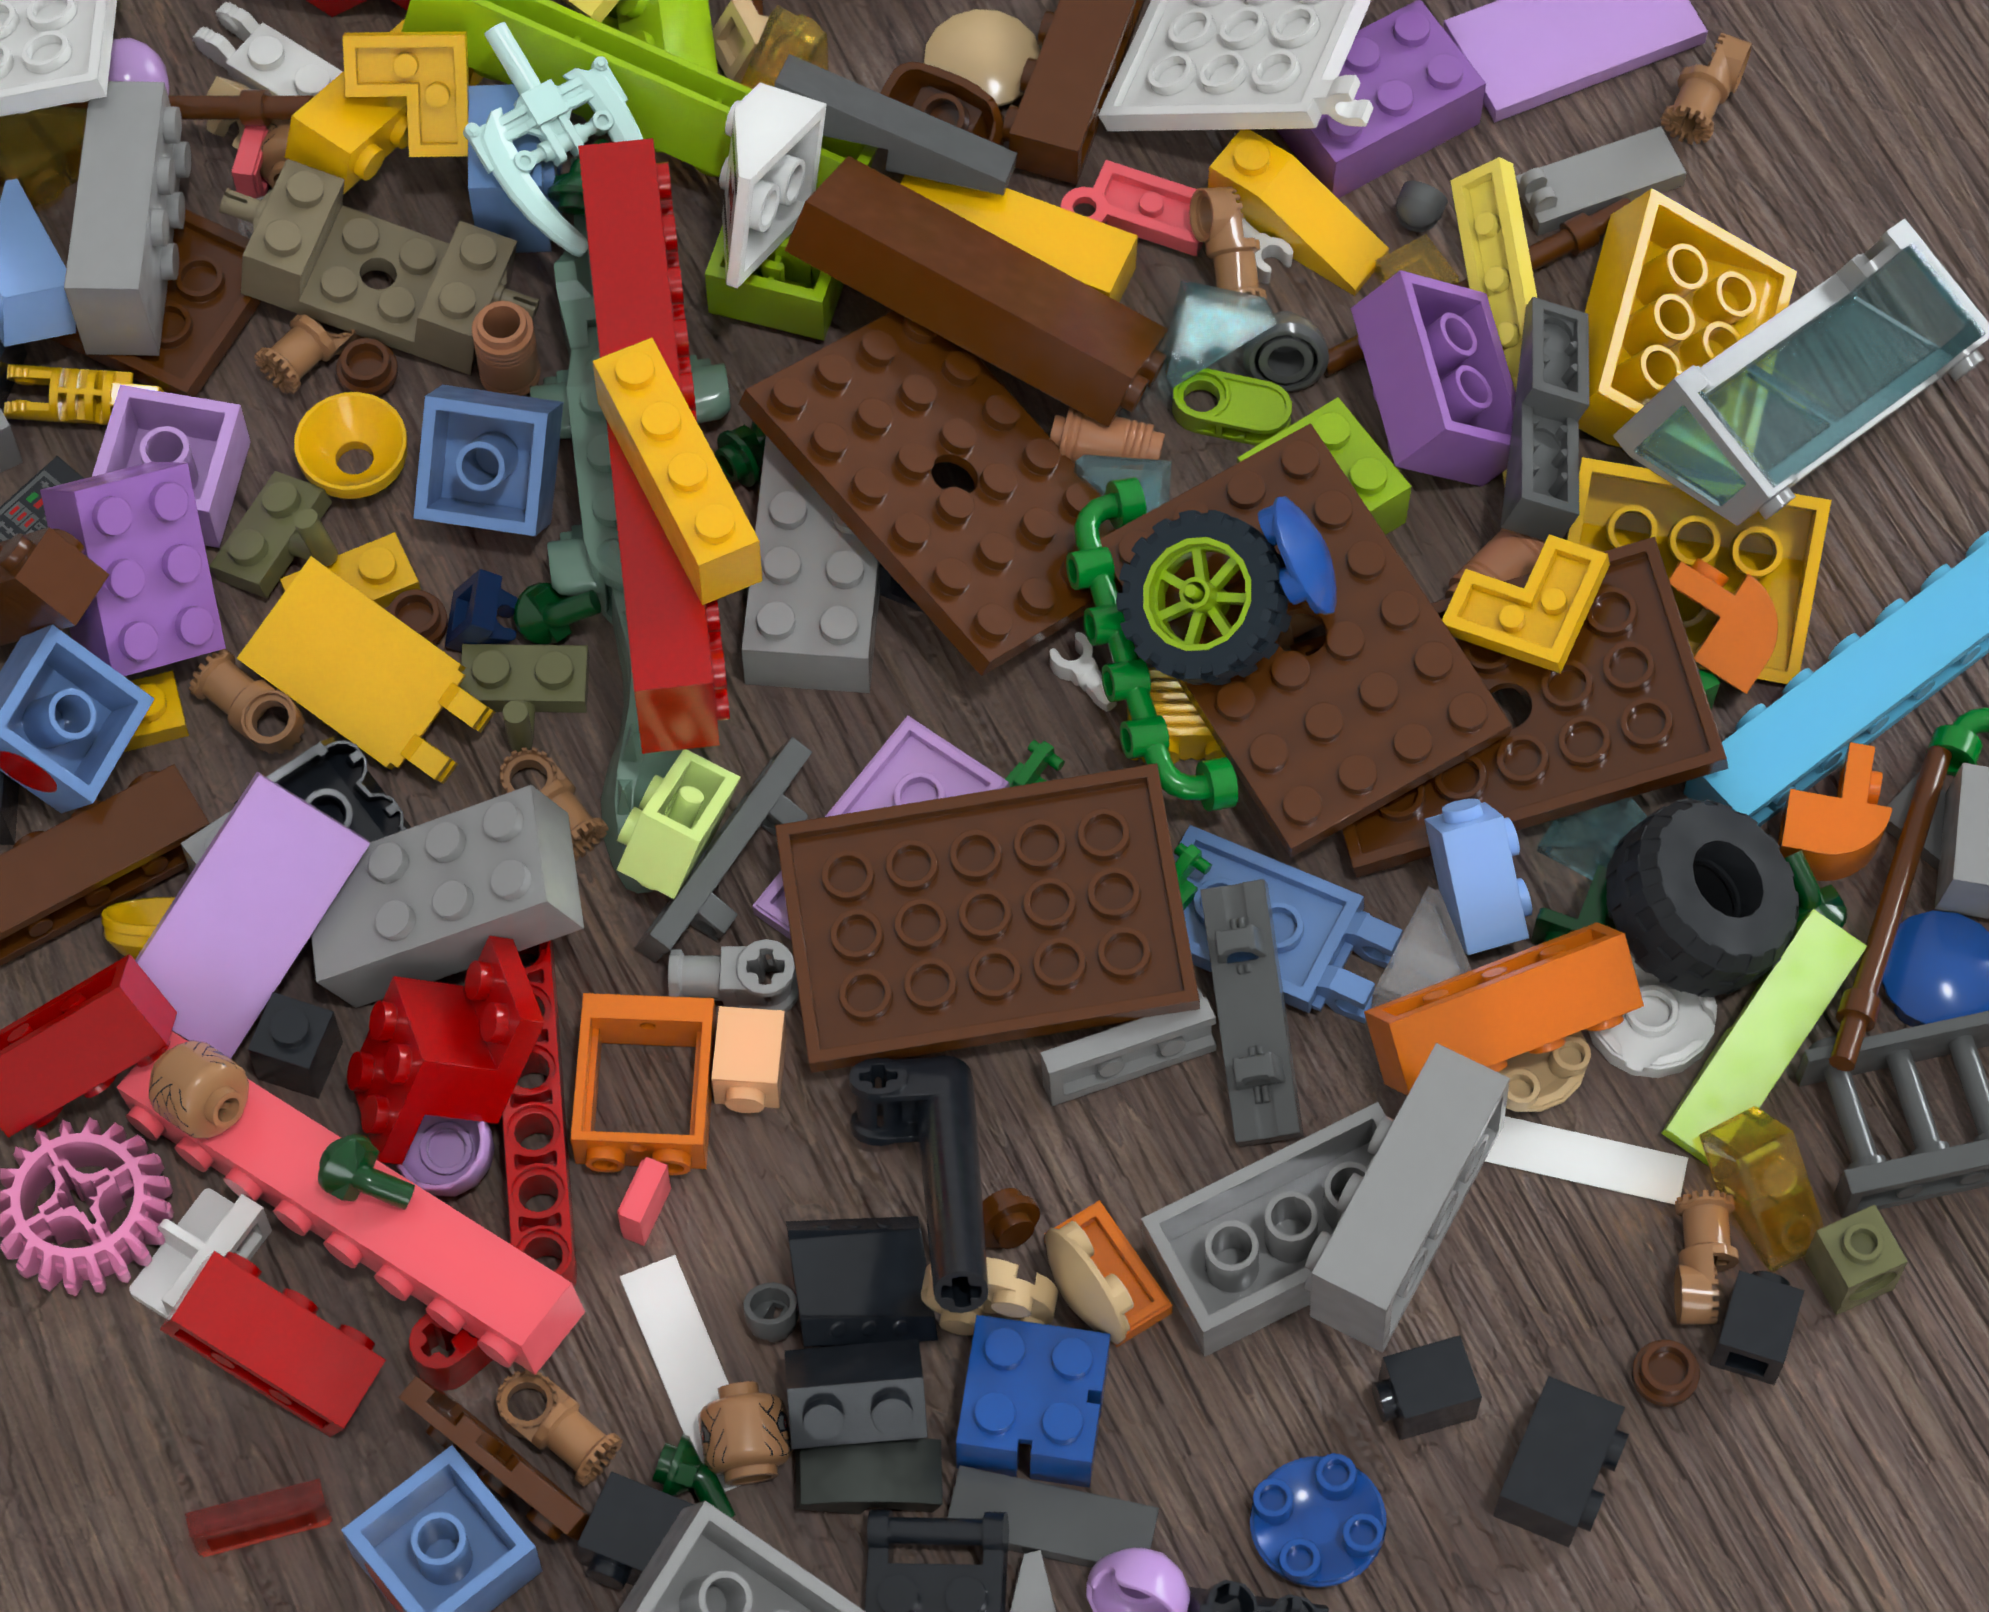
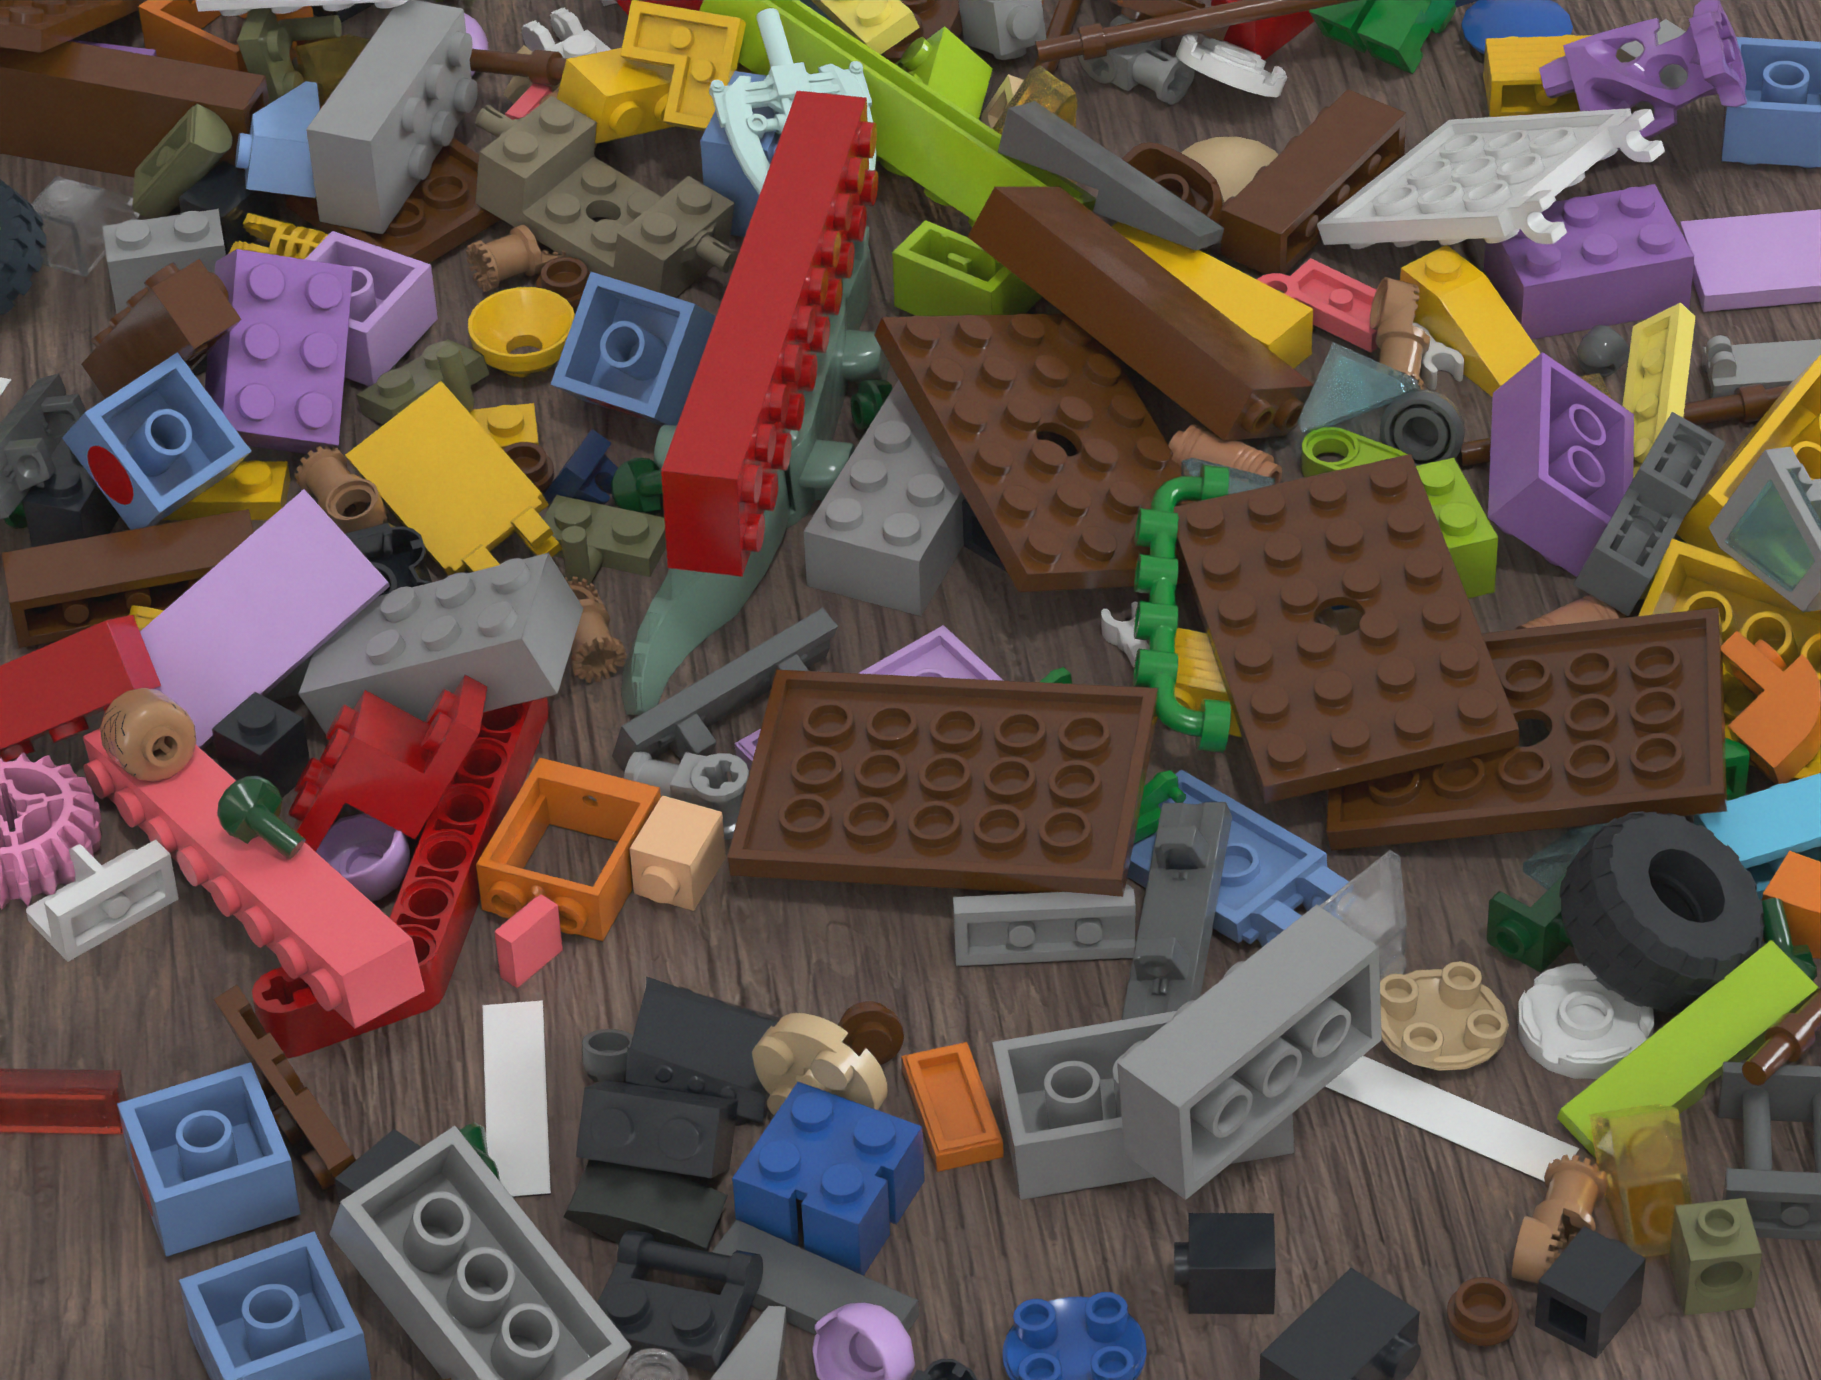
camera: 20 degrees right, 20 degrees down
red brick [160,1251,386,1438] -> none
nougat head [472,301,541,396] -> none
medium nougat connector [496,1369,623,1487] -> none
yellow brick [592,338,763,605] -> none
yellowish green brick [617,749,741,899] -> none
medium nougat head [698,1381,792,1486] -> none
white slope [719,83,827,288] -> none
black axle [849,1055,989,1313] -> none
tan dish [1045,1221,1134,1345] -> none
black wheel [1116,510,1292,685] -> none
blue dish [1258,496,1337,615] -> none
orange brick [1364,922,1644,1096] -> none
light blue brick [1424,799,1532,955] -> none
yellow plate [1442,534,1610,674] -> none

